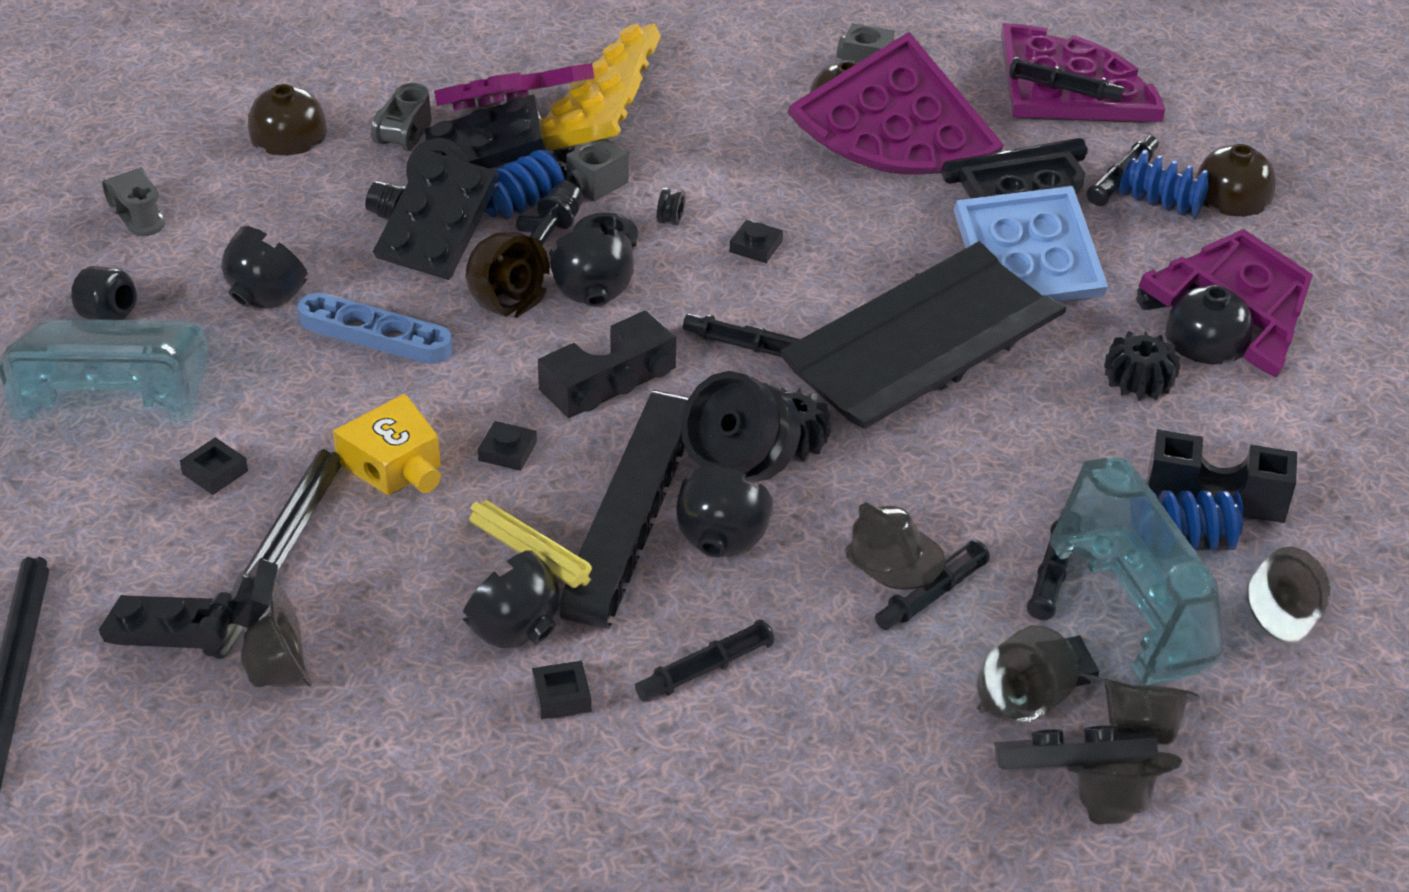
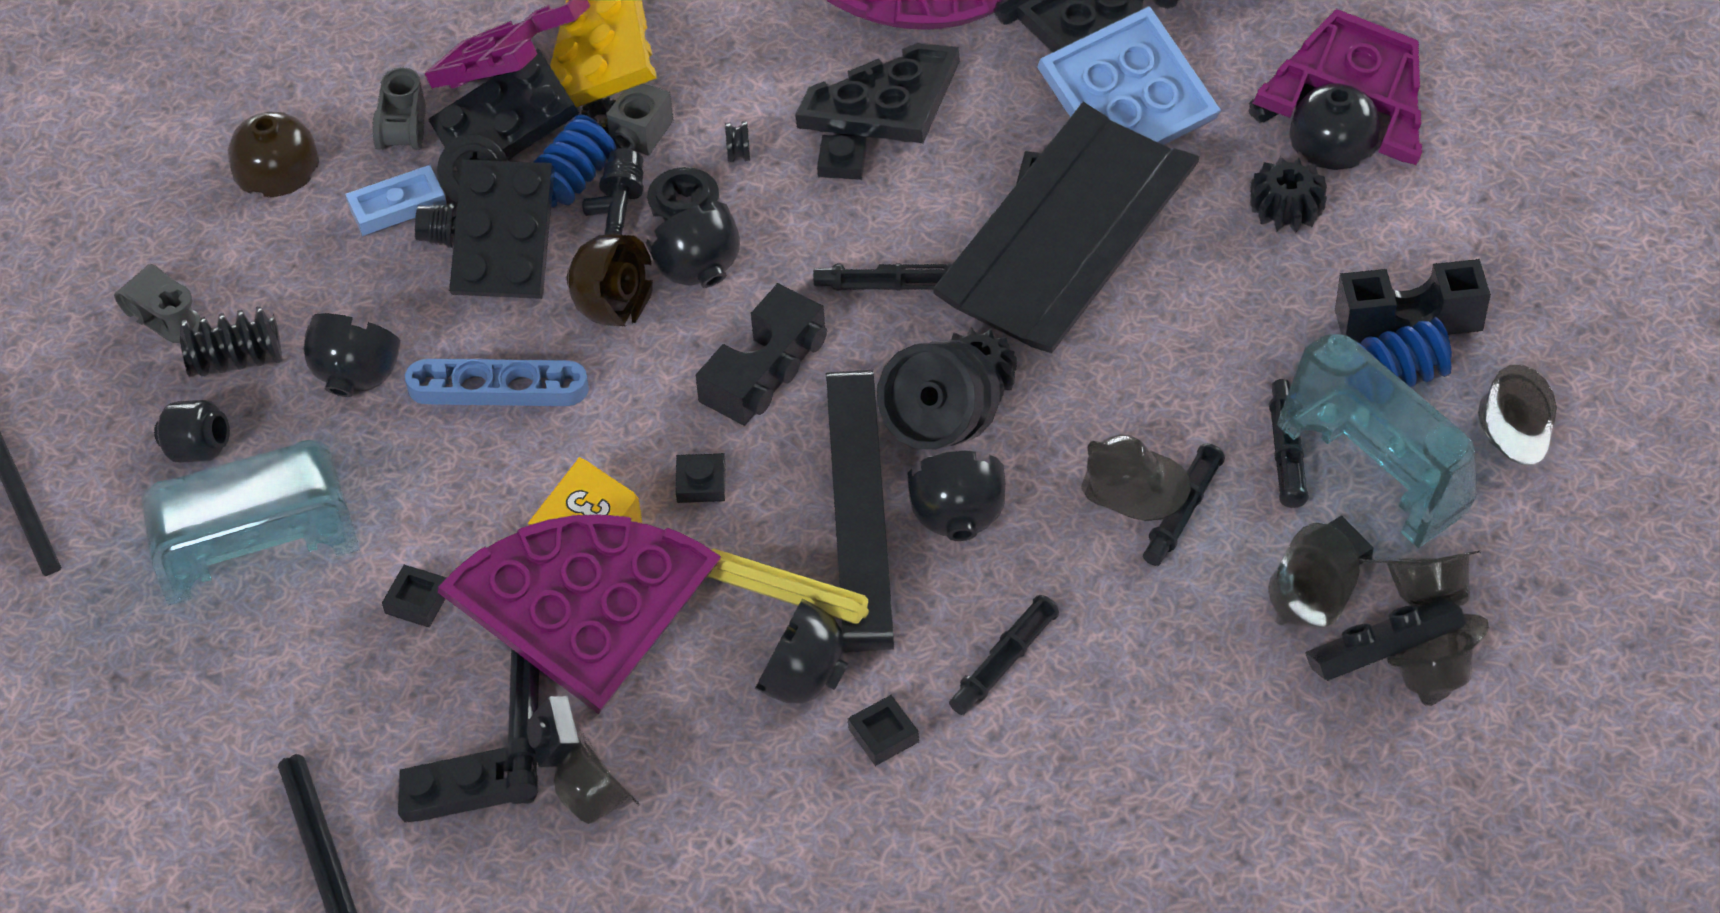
camera: 15 degrees left, 10 degrees up
none -> black piece [180,306,283,378]
none -> light blue plate [345,165,447,236]
none -> magenta plate [438,514,721,714]
none -> black plate [795,43,960,144]

